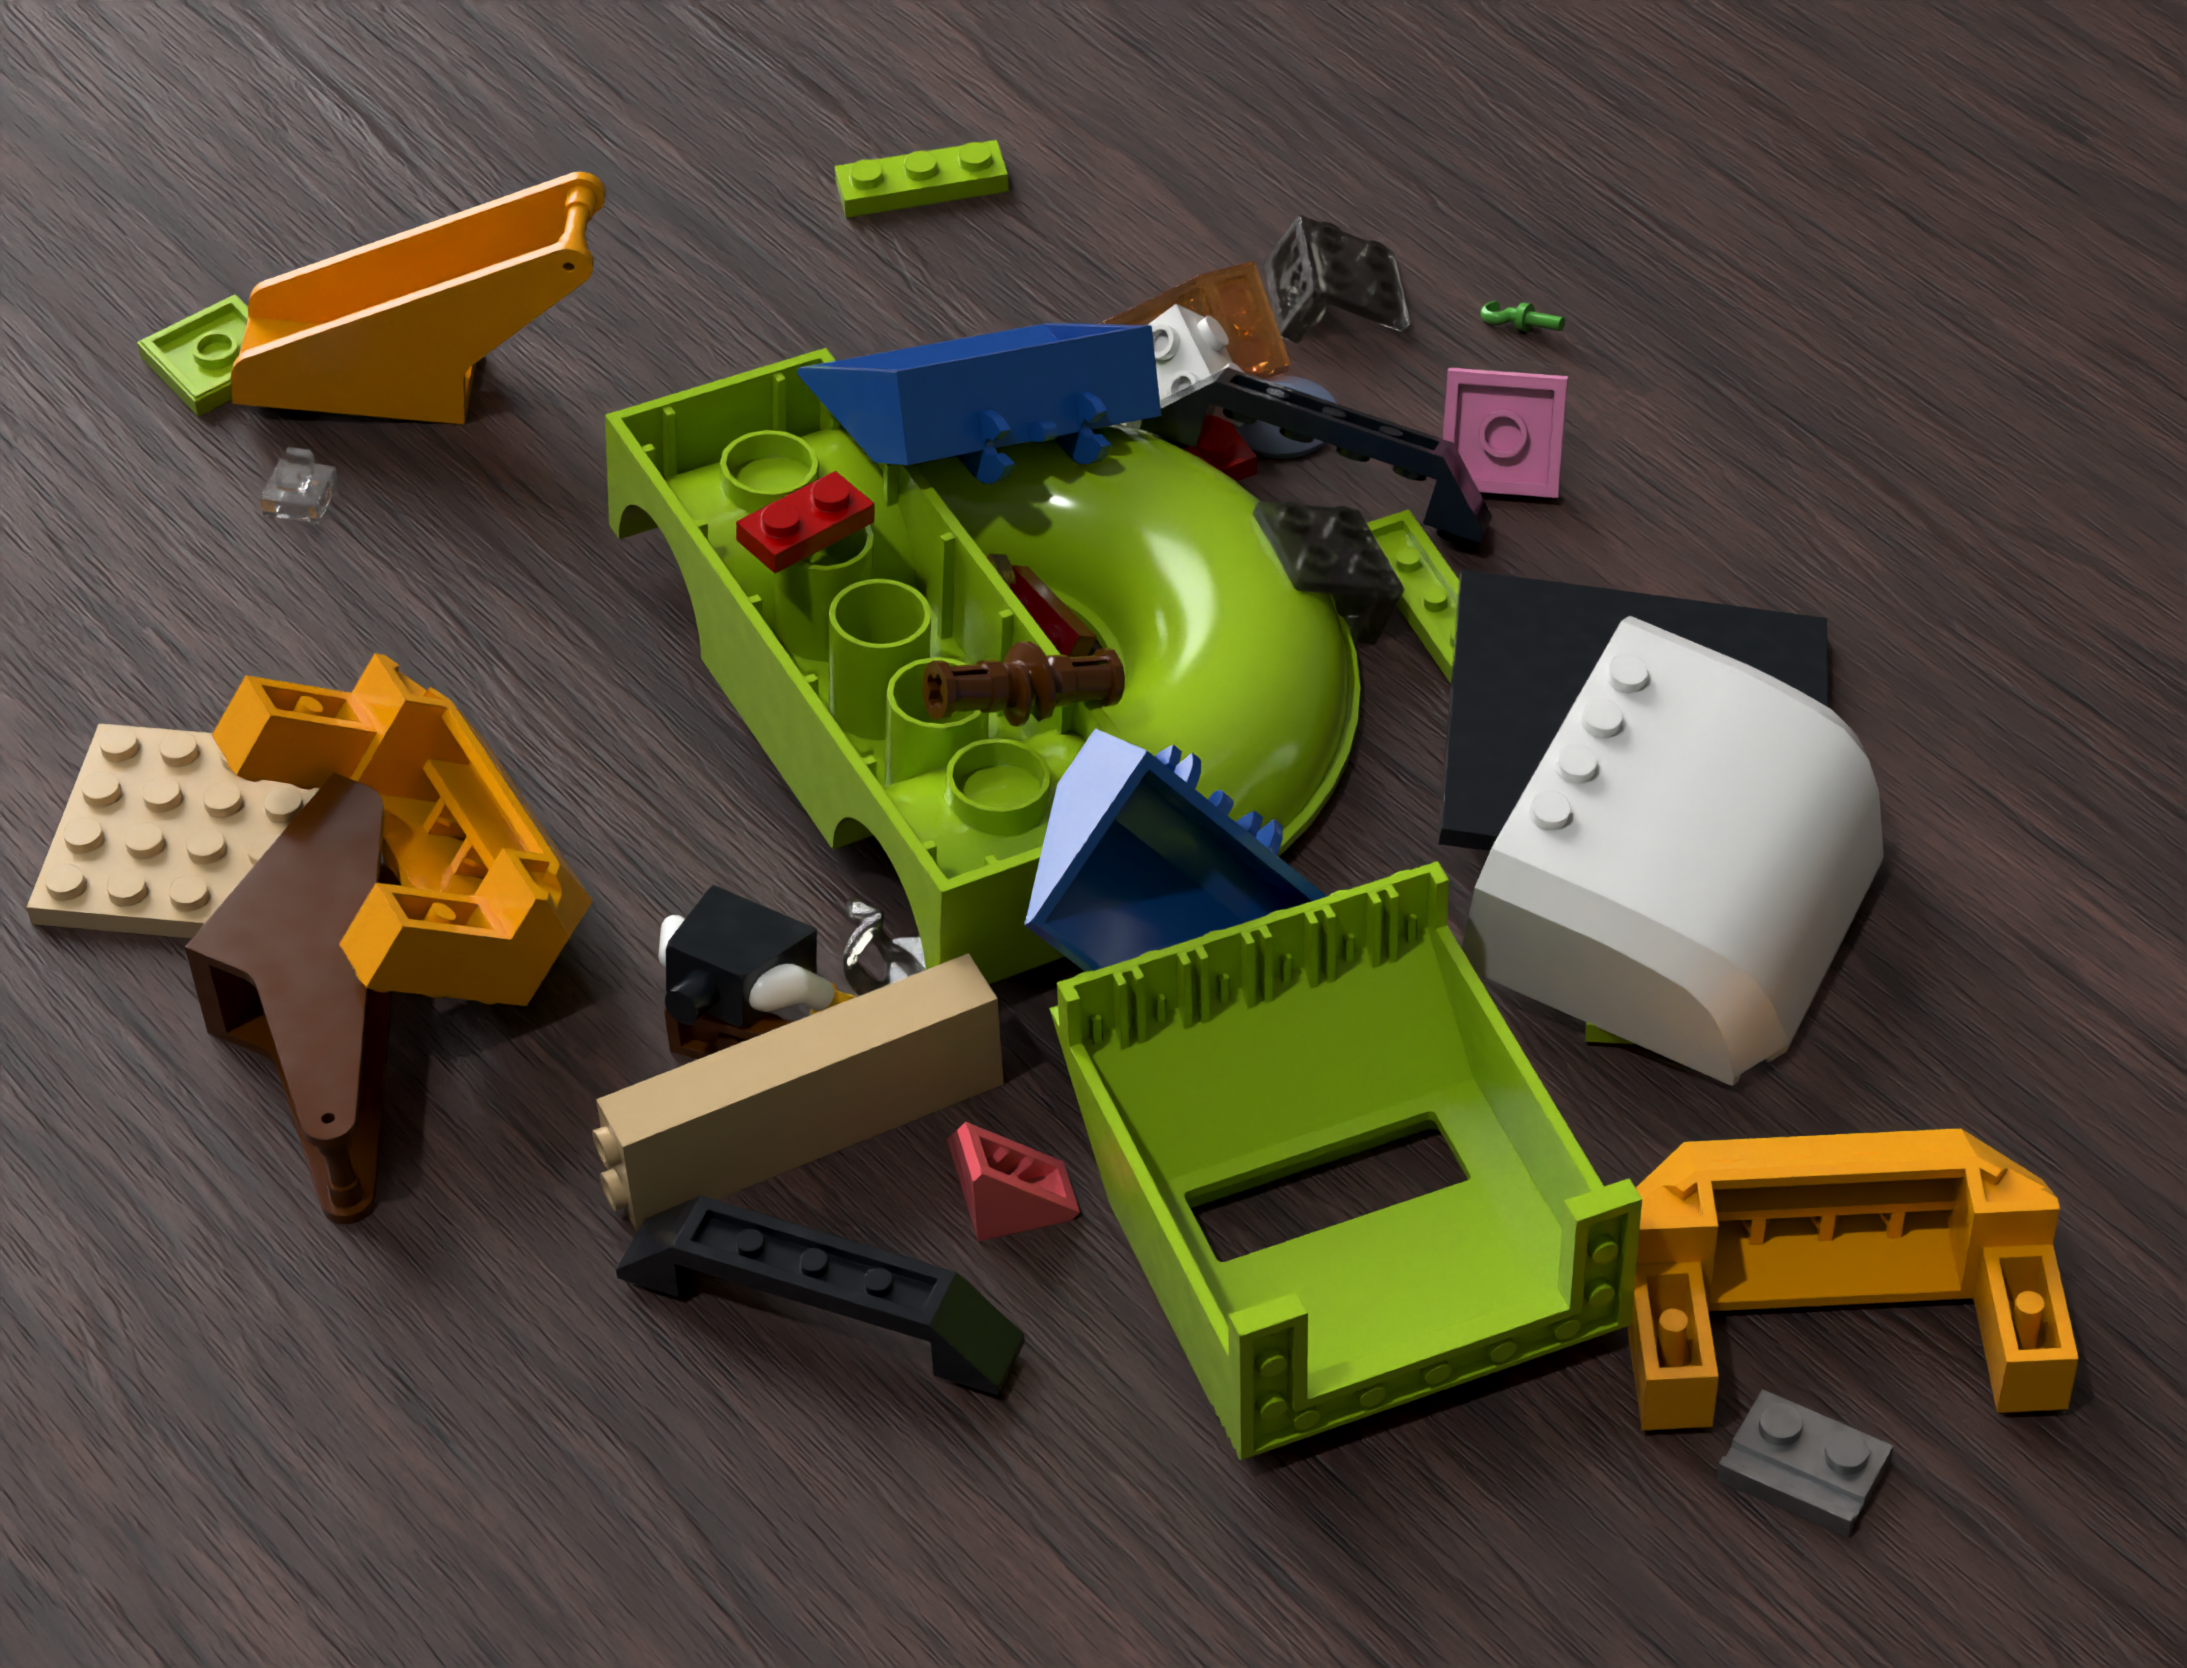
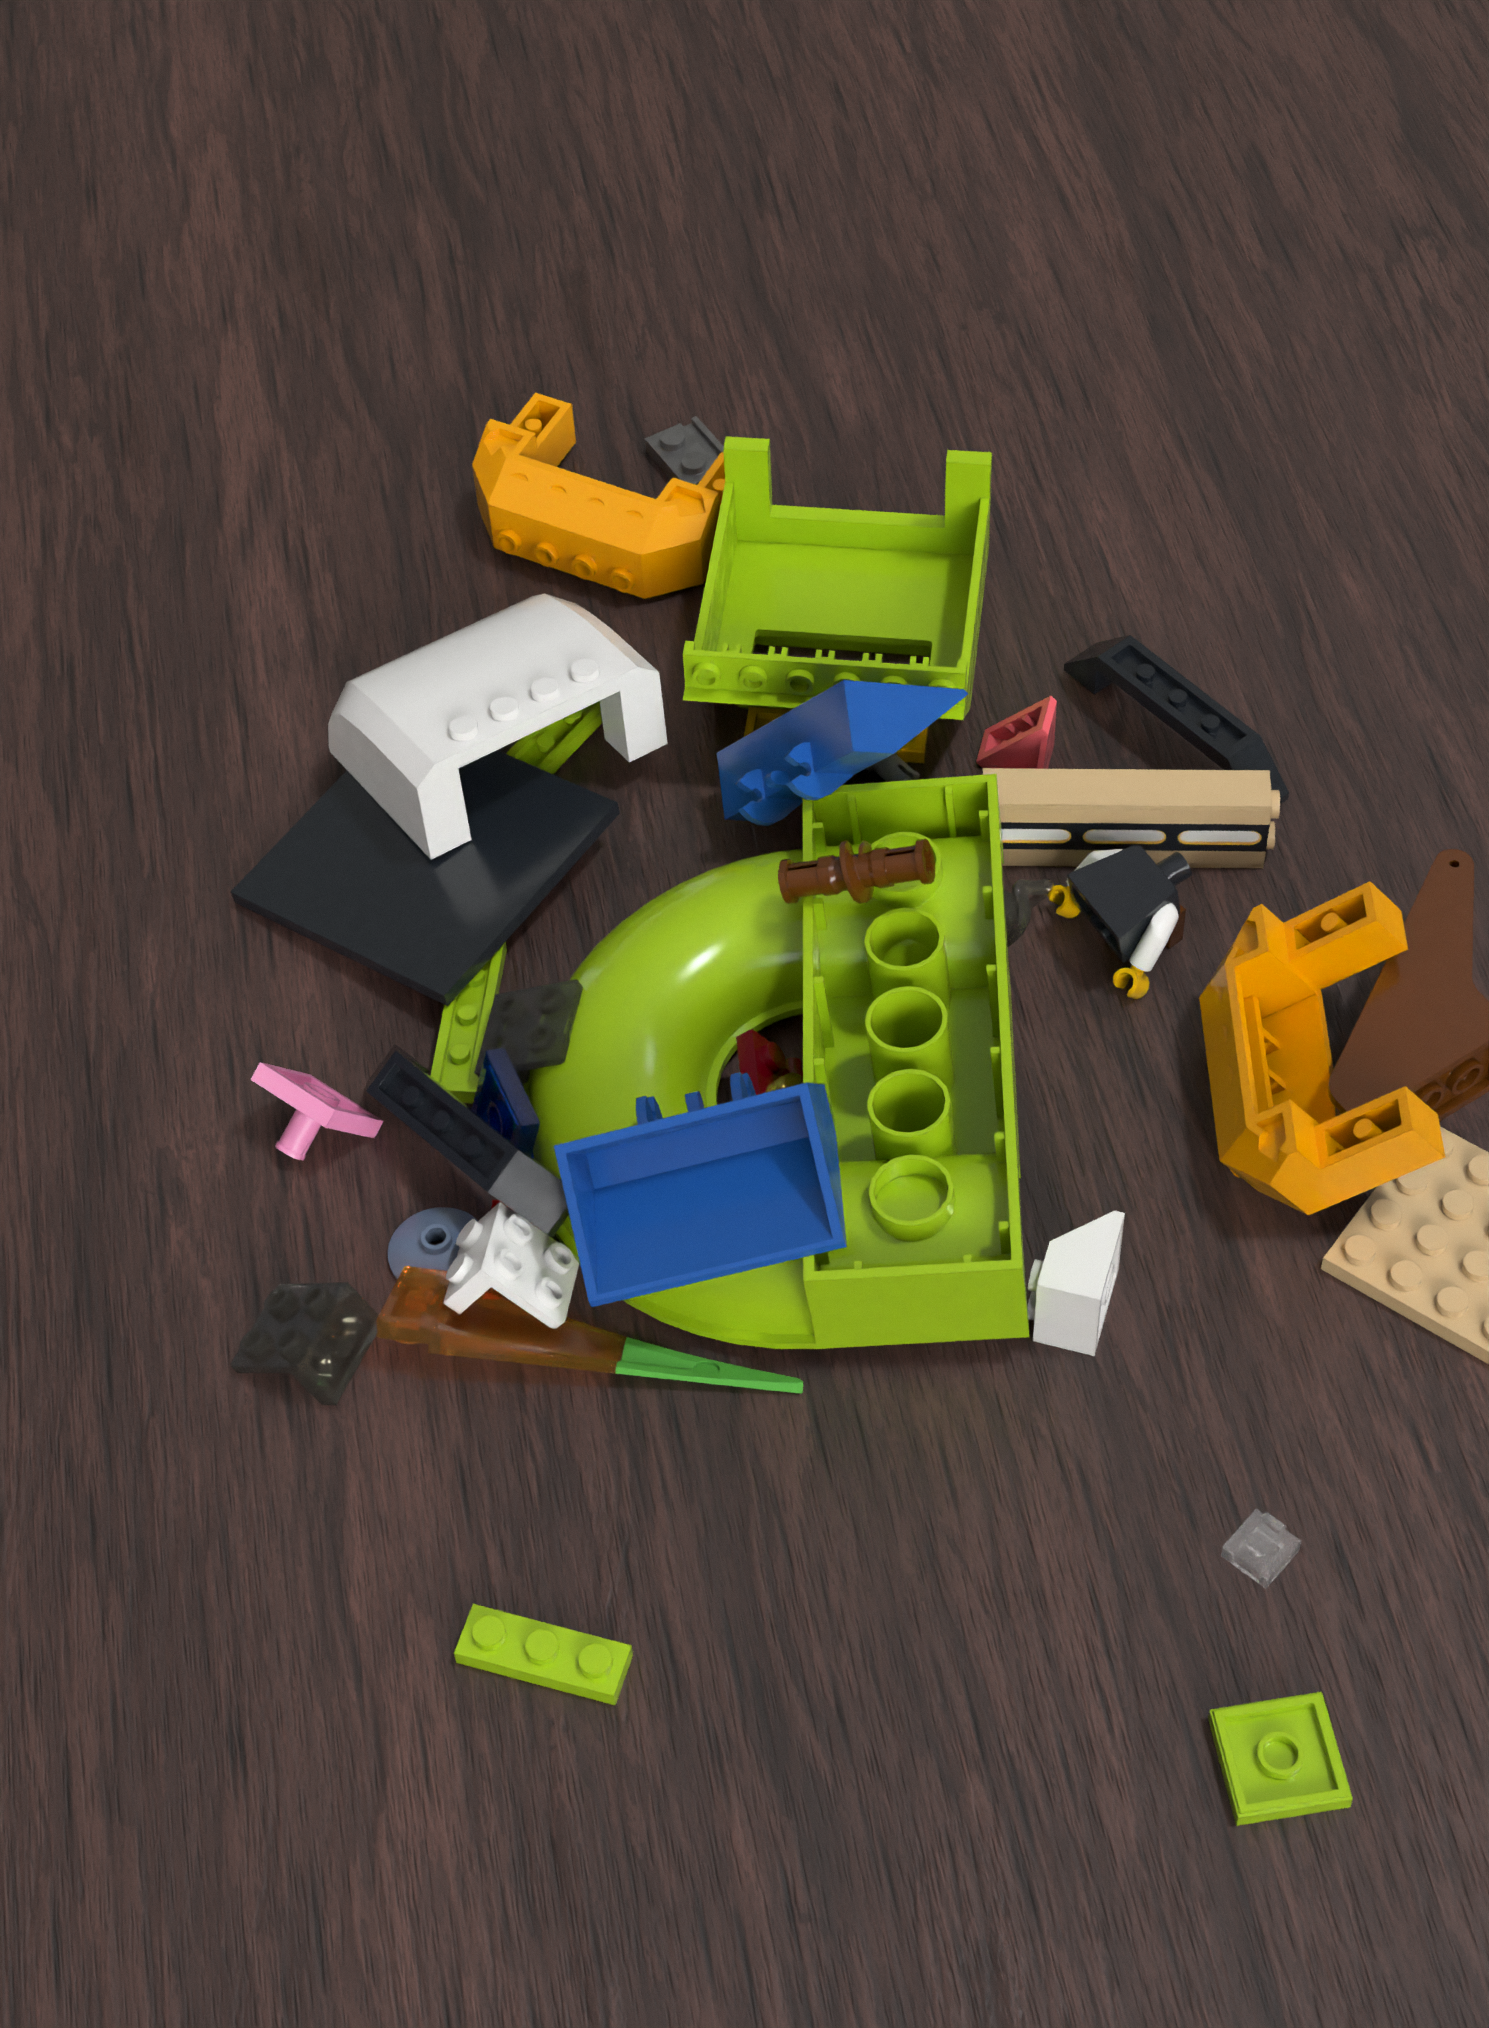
camera: 150 degrees left, 5 degrees up
light orange piece [231,172,606,425] -> none
red plate [736,471,875,574] -> none
bright green hand [1480,301,1565,332] -> none
none -> clear blue plate [472,1048,540,1159]
none -> white slope [1027,1211,1125,1356]

